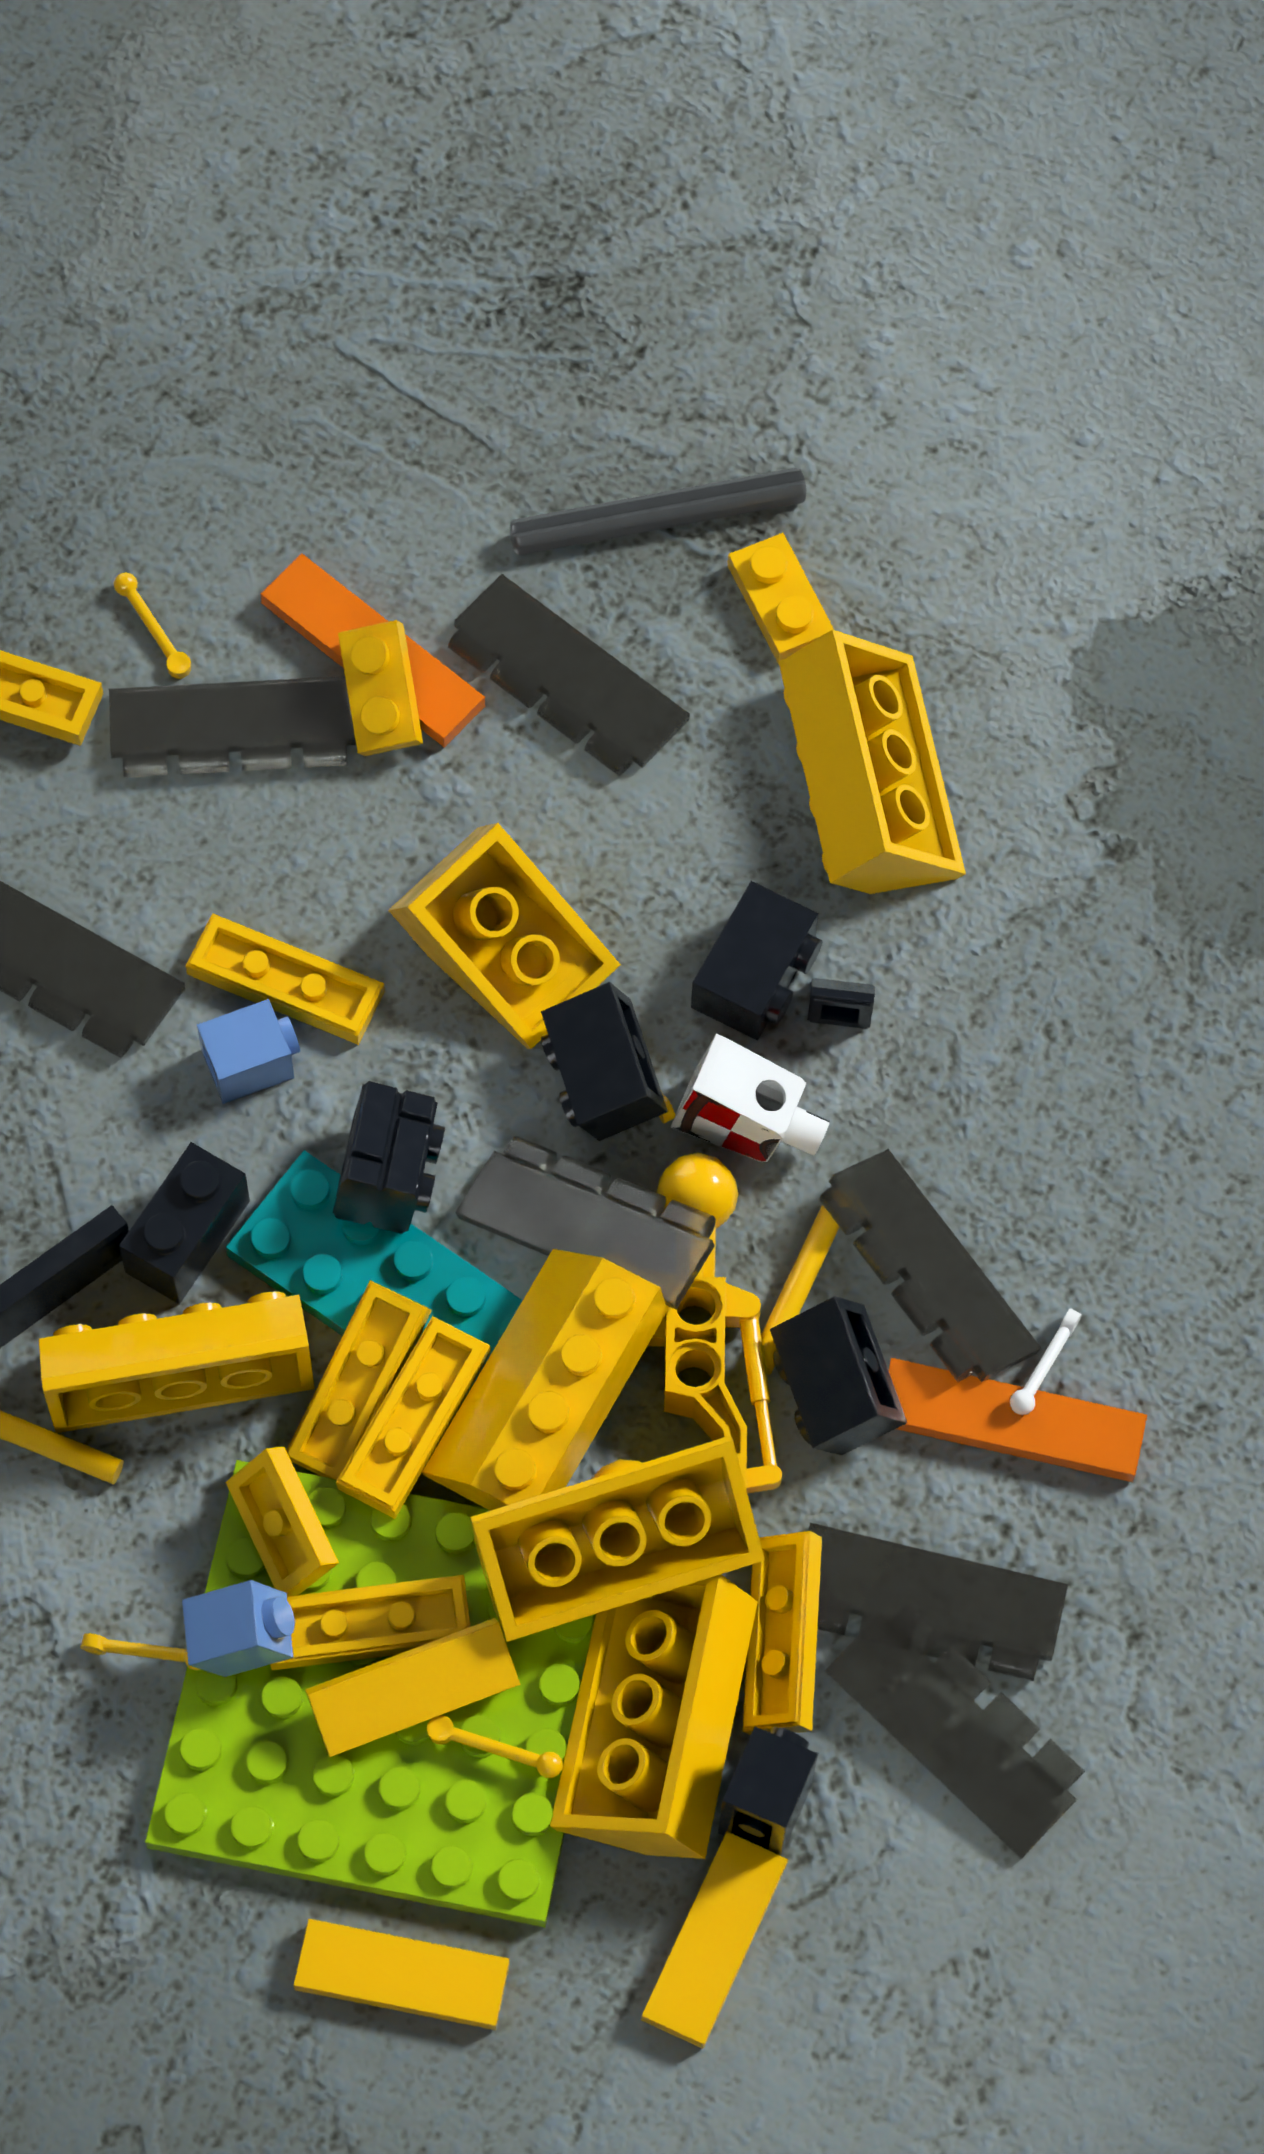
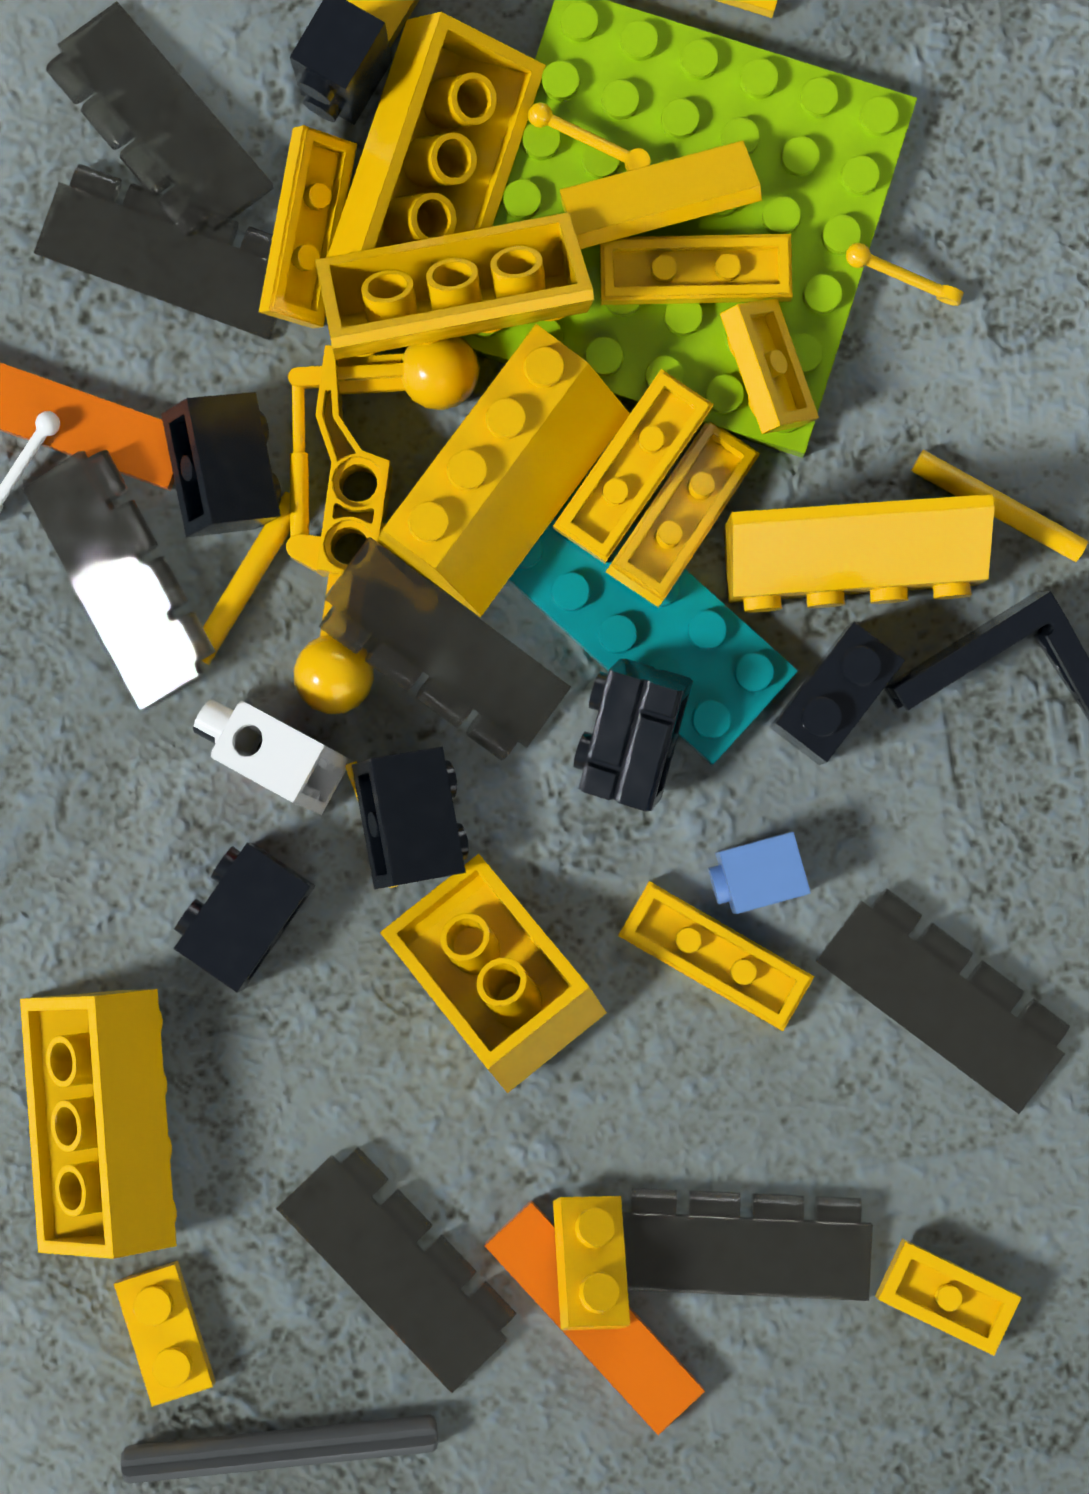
camera: 175 degrees left, 20 degrees up
yellow hinge [114,572,191,679] -> none
medium blue brick [182,1580,295,1677] -> none
black slope [807,978,875,1029] -> none

